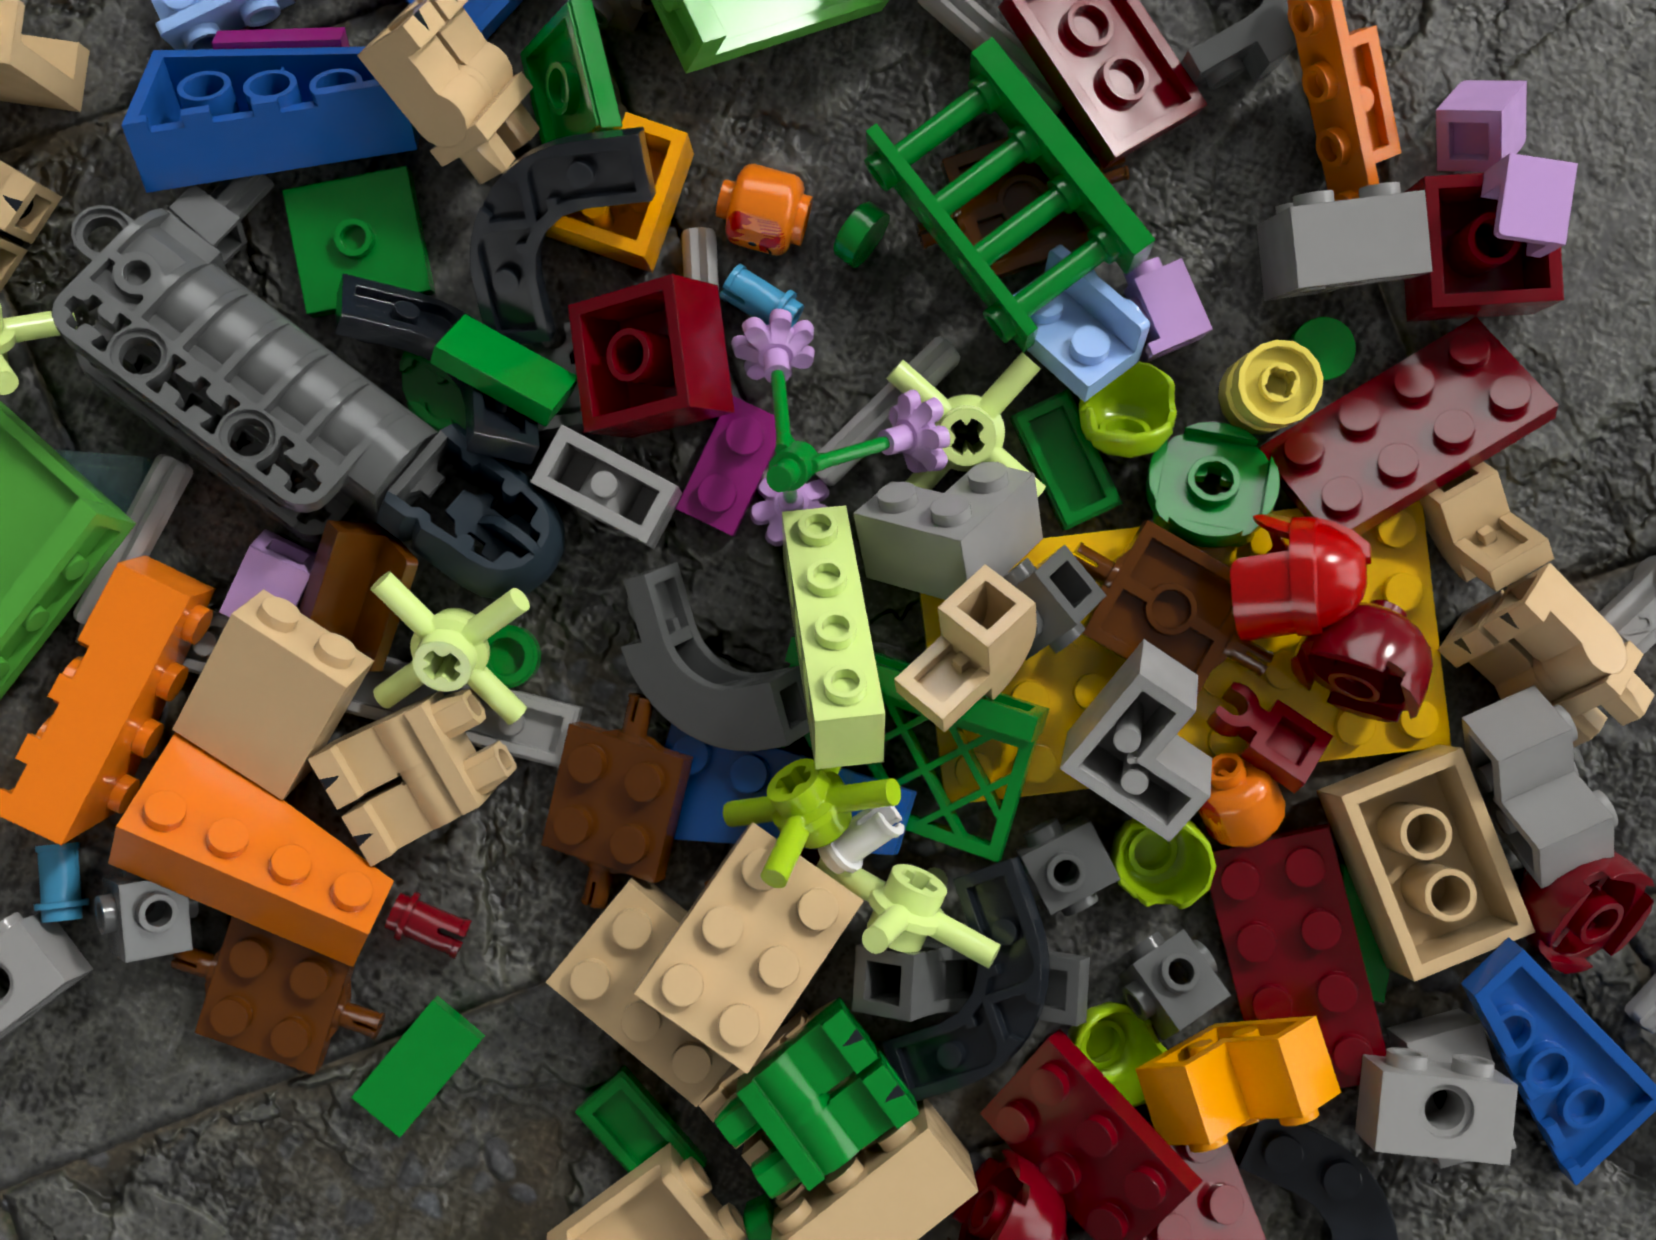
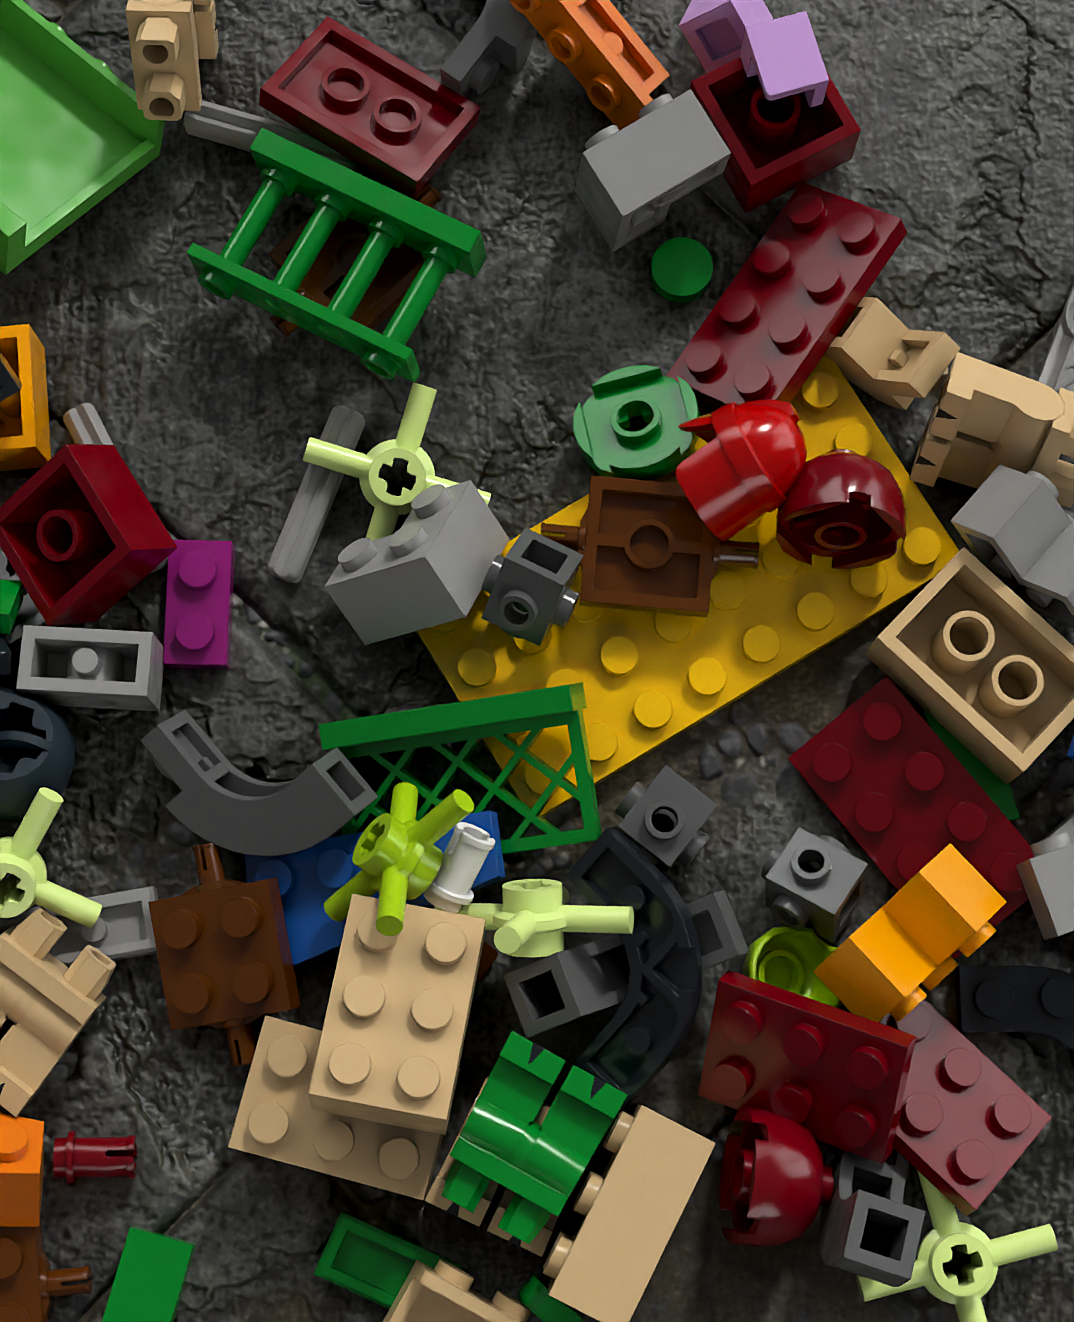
camera: 25 degrees left, 10 degrees down
green tile [486,625,541,688] -> none
orange head [716,164,813,256] -> none
dark azure pin [719,263,804,327] -> none
lavender plant [731,309,950,546] -> none
yellowish green brick [782,505,885,770] -> none
green tile [833,201,890,268] -> none
tan brick [894,564,1037,732] -> none
green tile [1009,389,1123,531] -> none
light blue bracket [1013,244,1150,402] -> none
light grey brick [1060,639,1212,842] -> none
lime hair [1078,361,1177,458] -> none
lime hair [1110,818,1216,909] -> none
lavender brick [1124,257,1213,363] -> none
orange head [1198,751,1286,847] -> none
dark red plate [1206,682,1333,794] -> none
light yellow wheel [1218,340,1324,435] -> none

